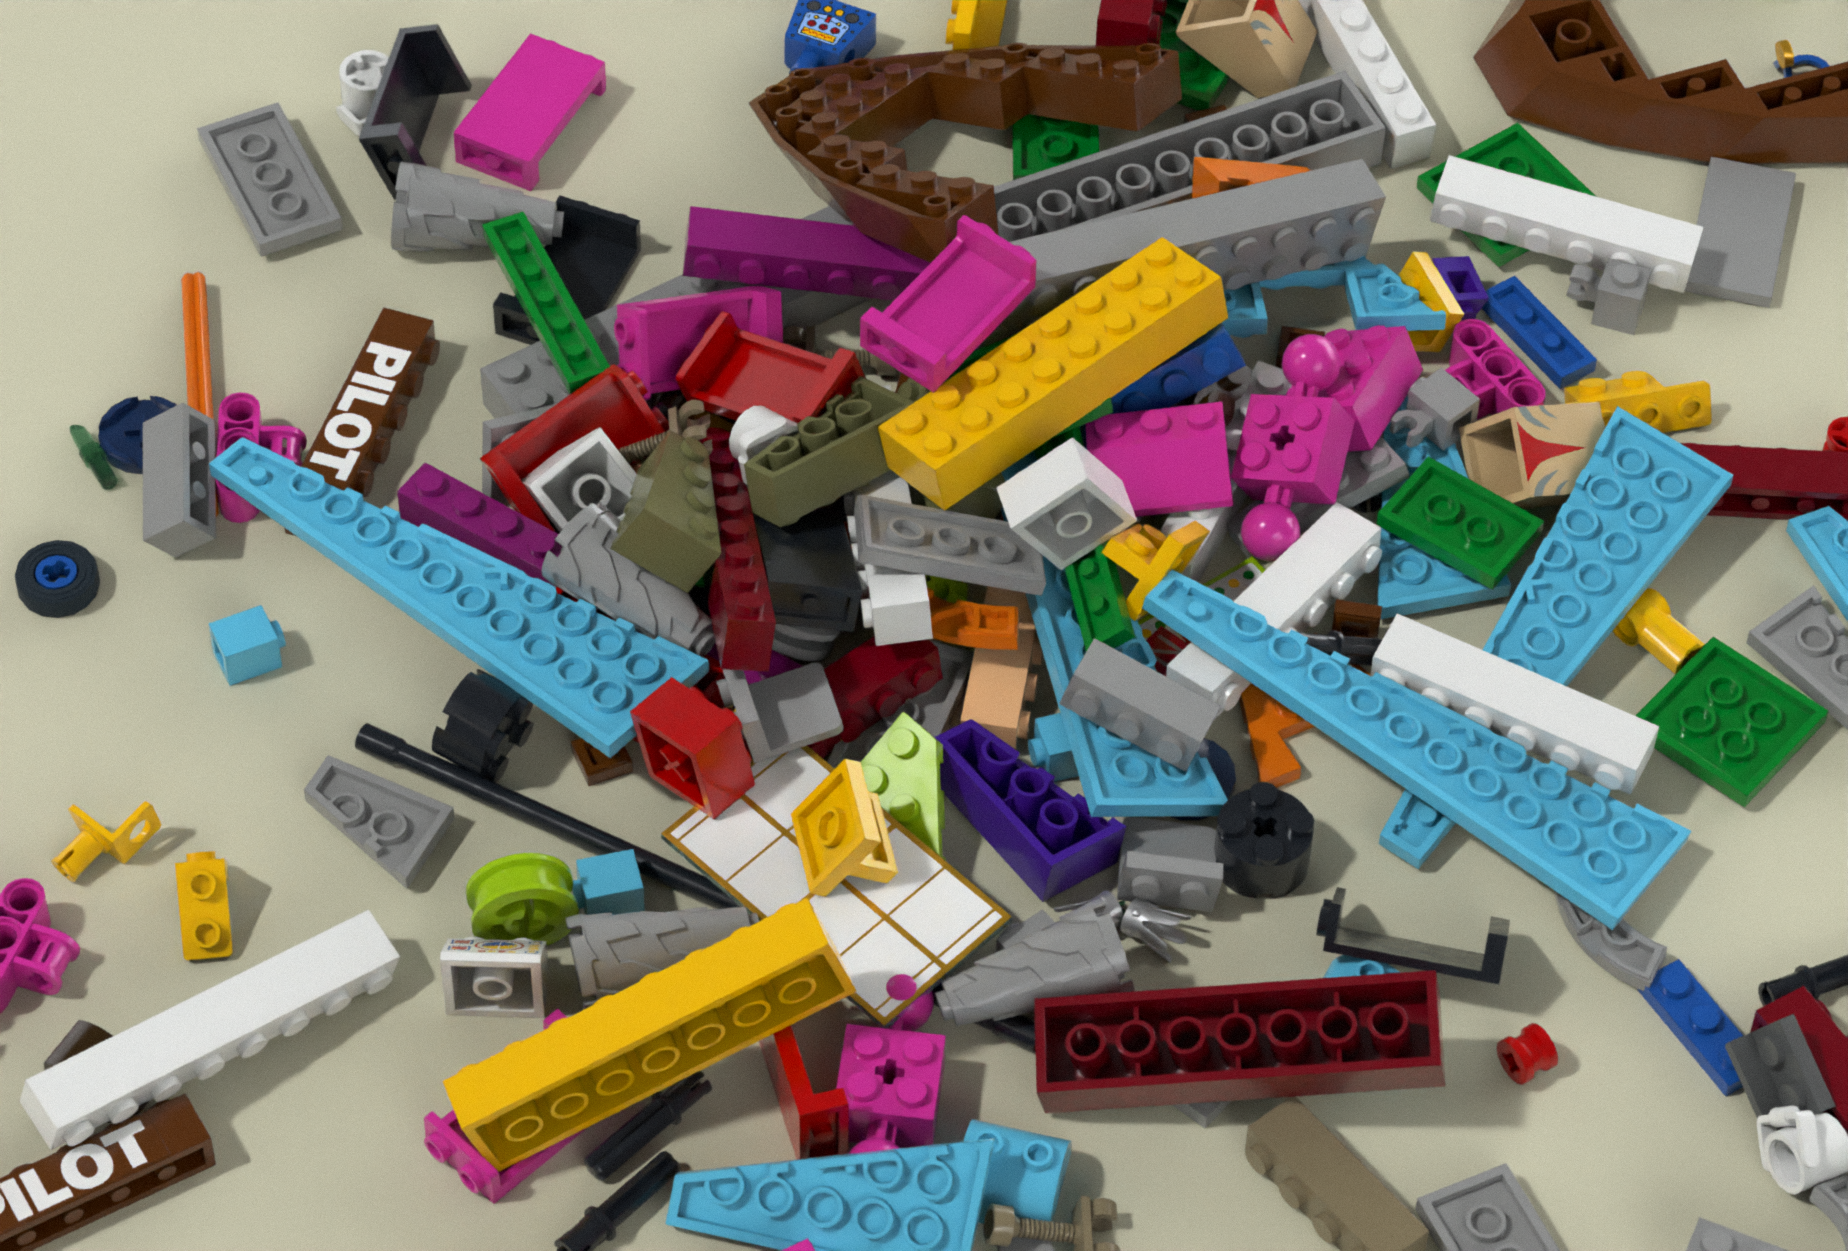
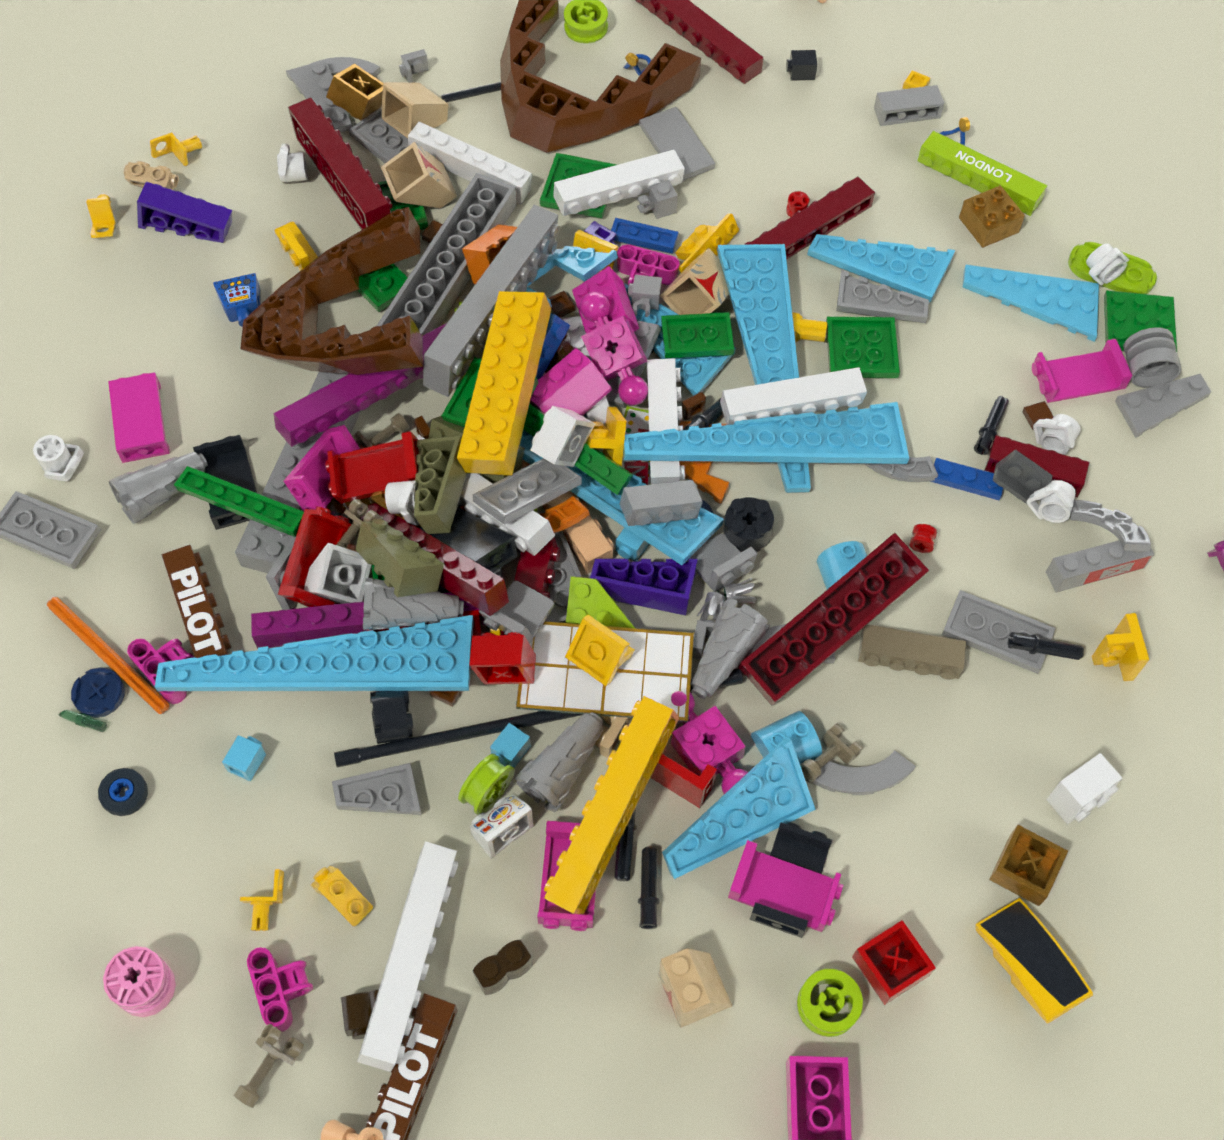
camera: 40 degrees left, 10 degrees up
light grey brick [142,403,216,558] -> none
black panel [359,24,472,200] -> none
dark pink panel [860,215,1037,393] -> none
black panel [1316,887,1510,984] -> none
none -> dark brown brick [473,940,533,995]

